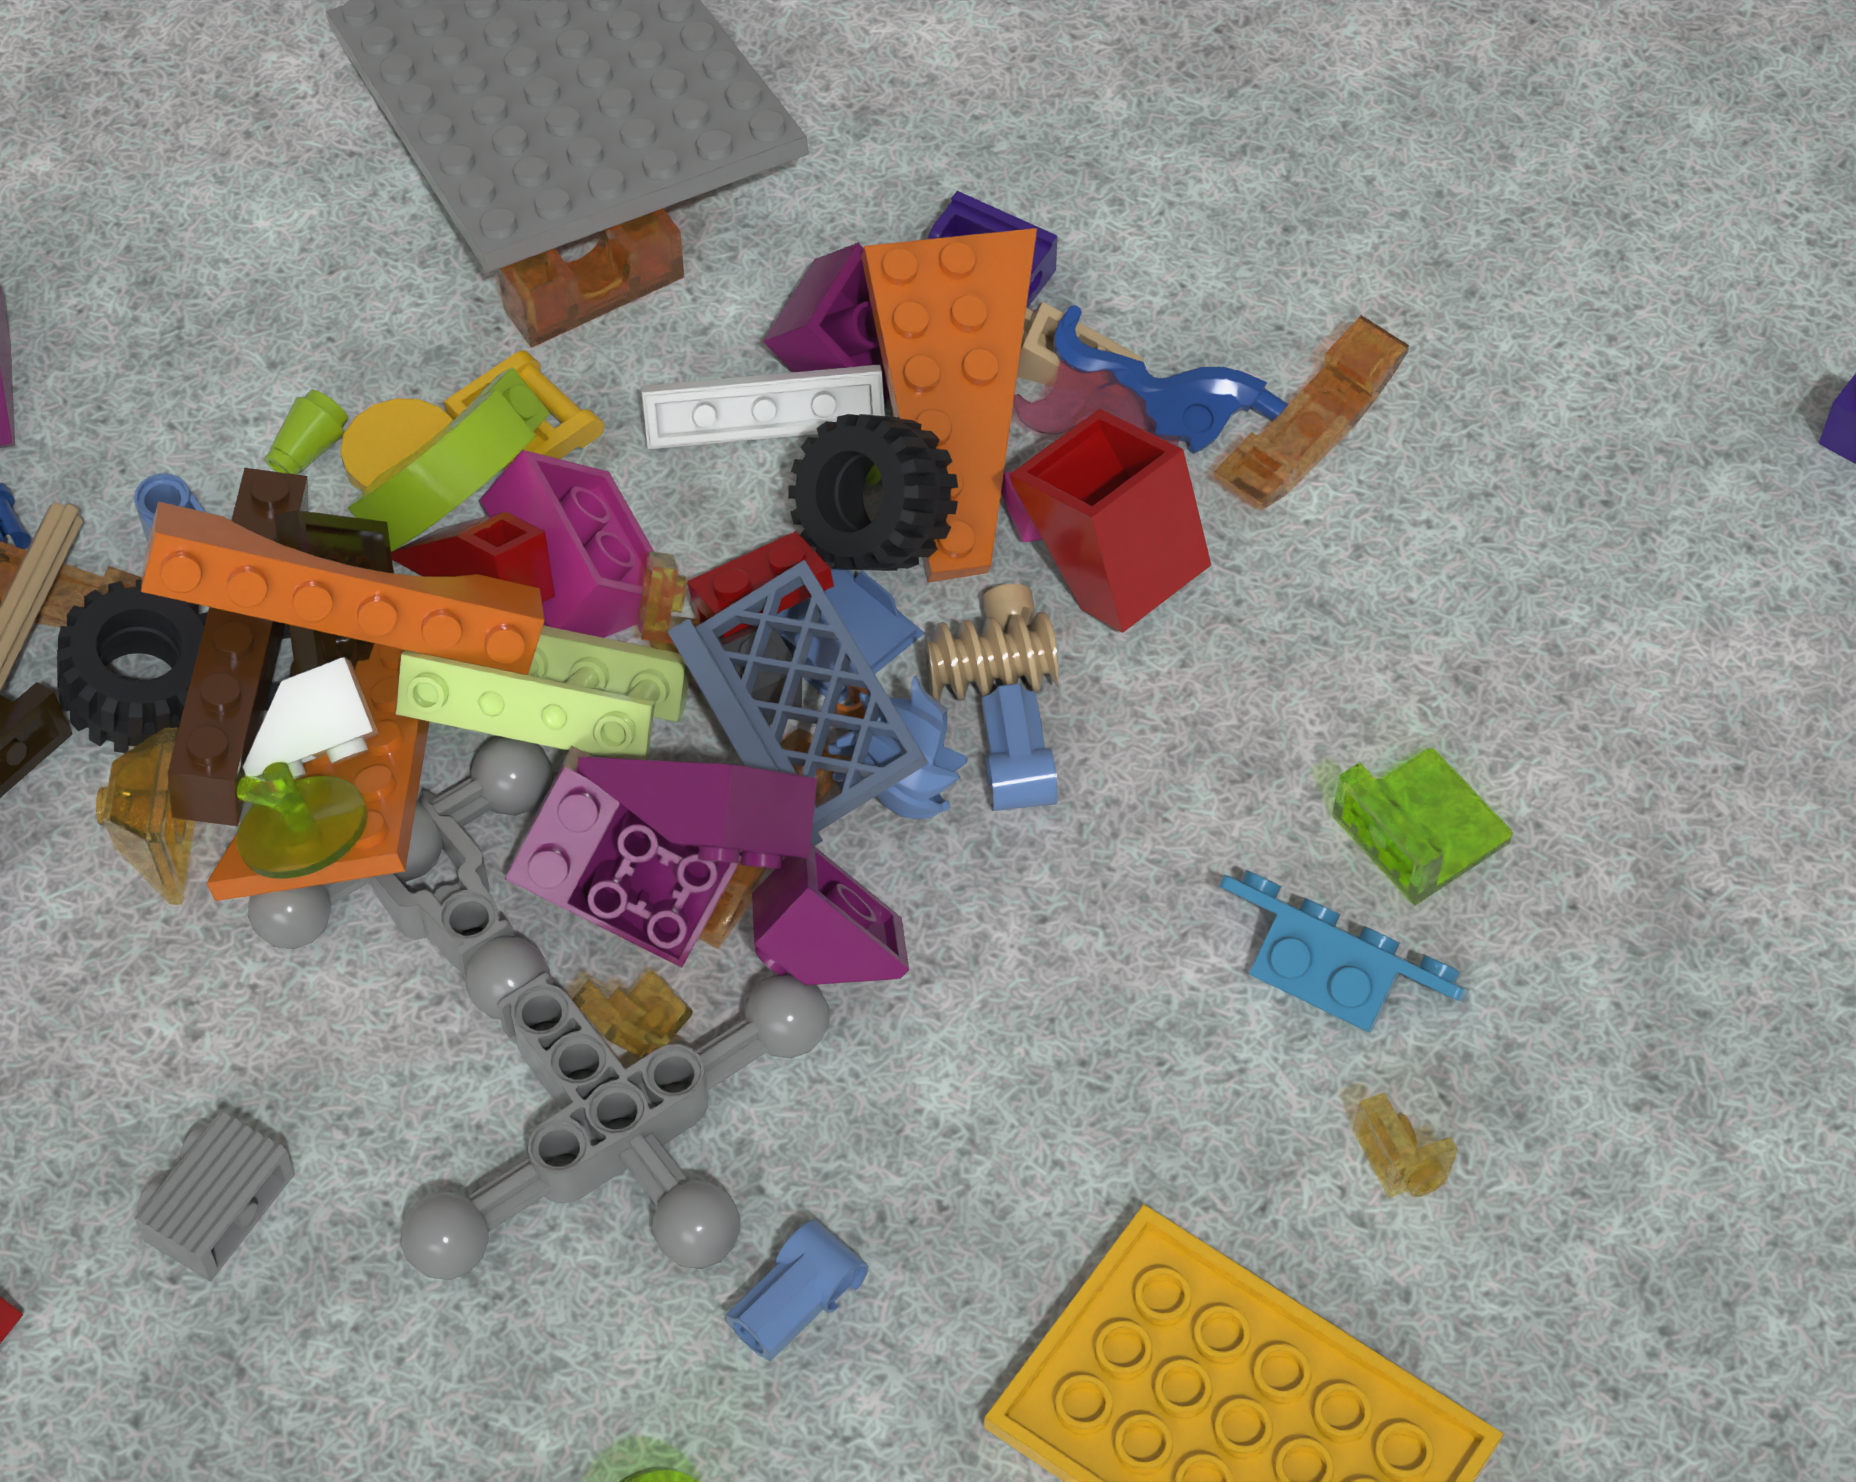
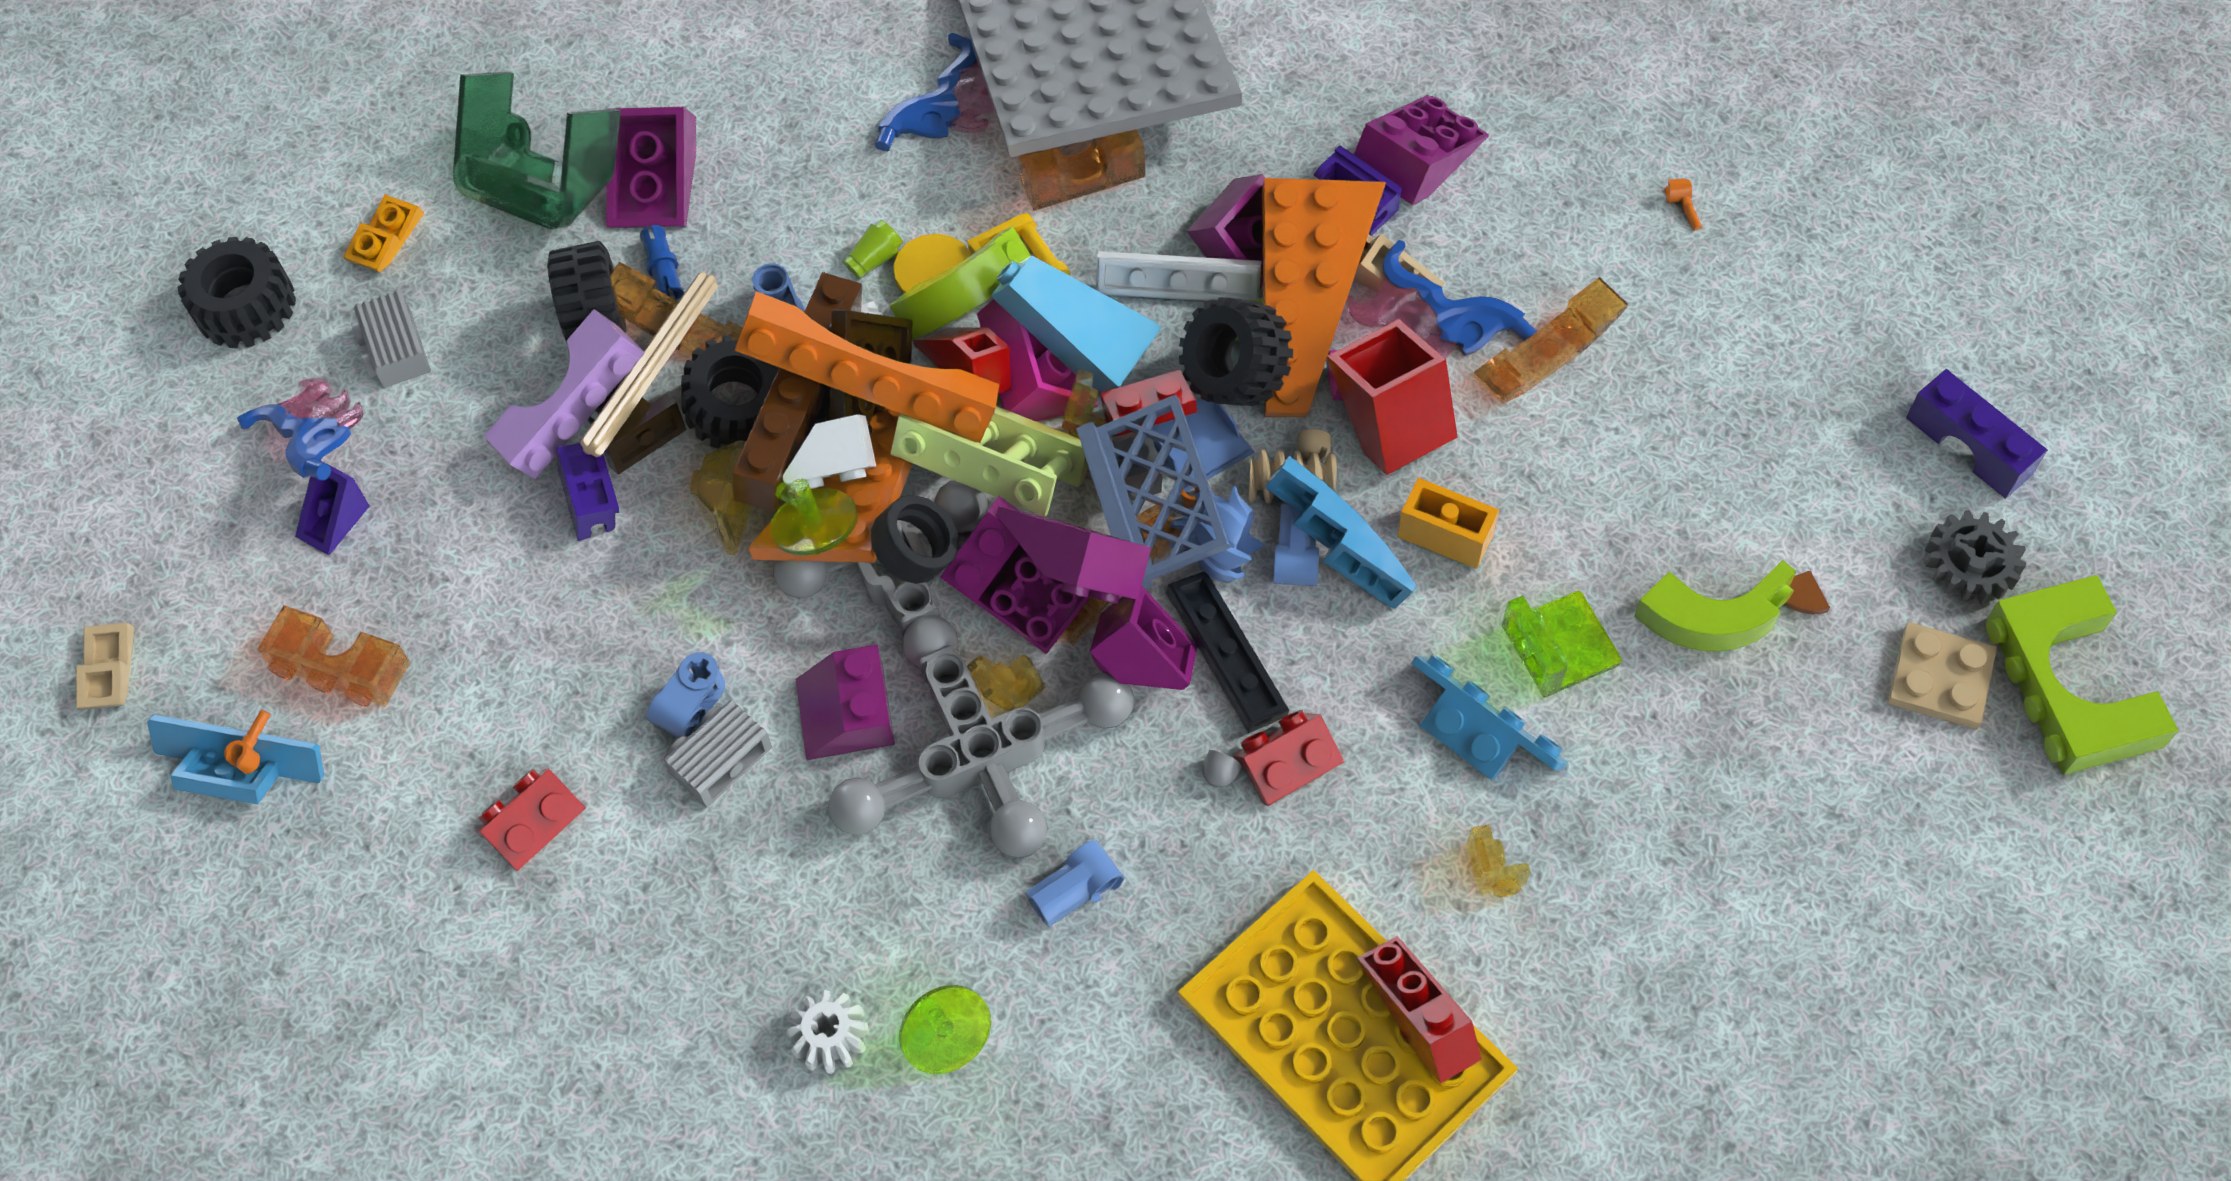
camera: 15 degrees right, 5 degrees up
none -> medium blue piece [647,652,725,738]
none -> magenta slope [795,644,895,760]
none -> black tyre [871,495,959,584]
none -> blue piece [875,33,994,152]
none -> medium azure slope [991,255,1161,396]
none -> black tile [1166,571,1290,733]
none -> light grey hinge [1203,750,1242,787]
none -> bracket [1232,710,1345,806]
none -> dark azure slope [1265,456,1417,609]
none -> magenta slope [1354,95,1489,205]
none -> red slope [1357,936,1482,1083]
none -> light orange brick [1397,477,1499,569]
none -> lime arch [1634,560,1796,652]
none -> orange hand [1665,178,1703,231]
none -> dark orange tile [1784,570,1830,615]

